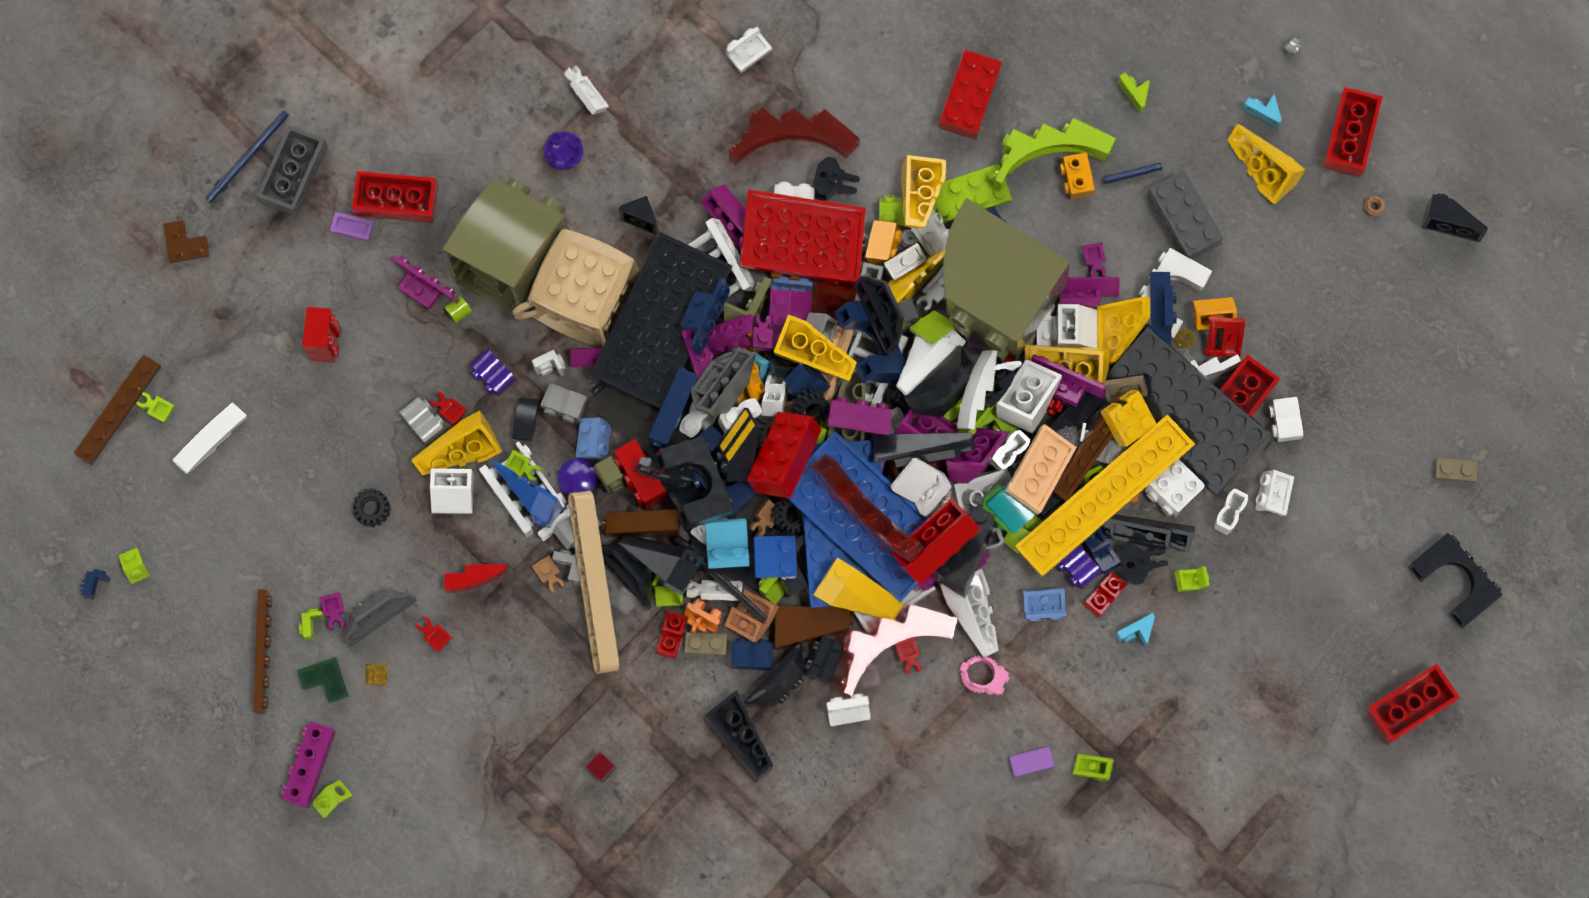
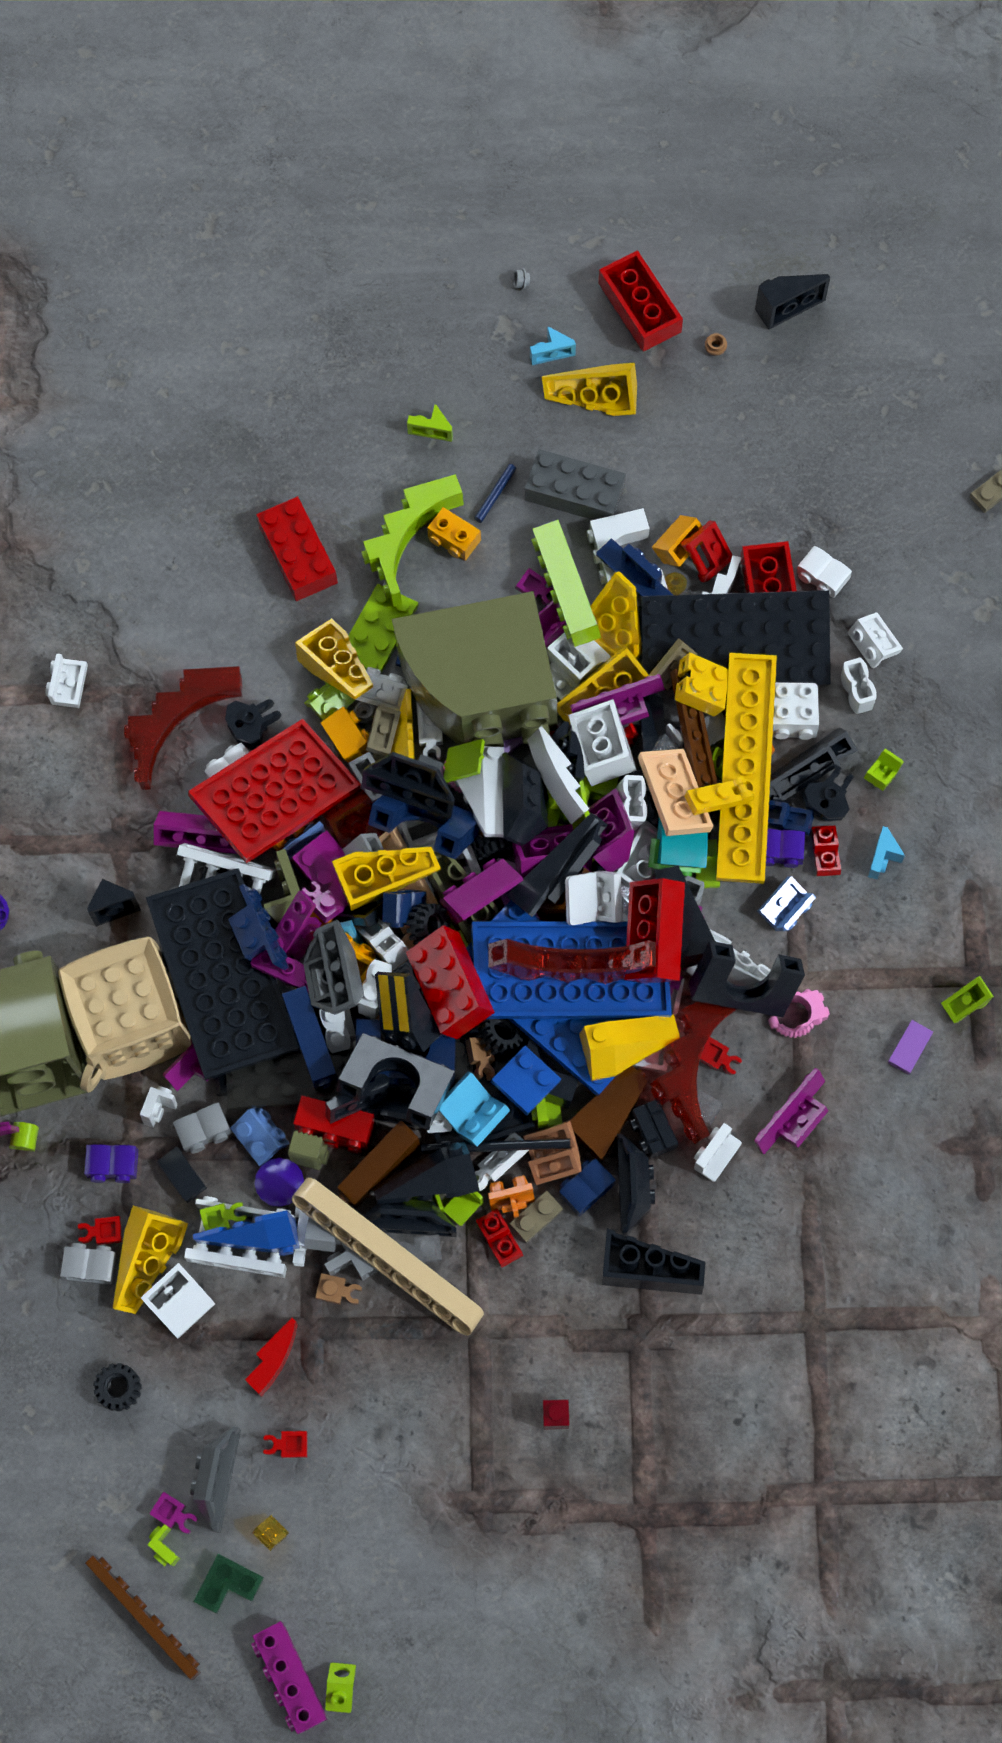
camera: 45 degrees left, 5 degrees down
none -> lime brick [531,520,601,647]
none -> yellow plate [684,776,754,815]
none -> black arch [689,940,805,1018]
none -> magenta bracket [754,1068,828,1154]

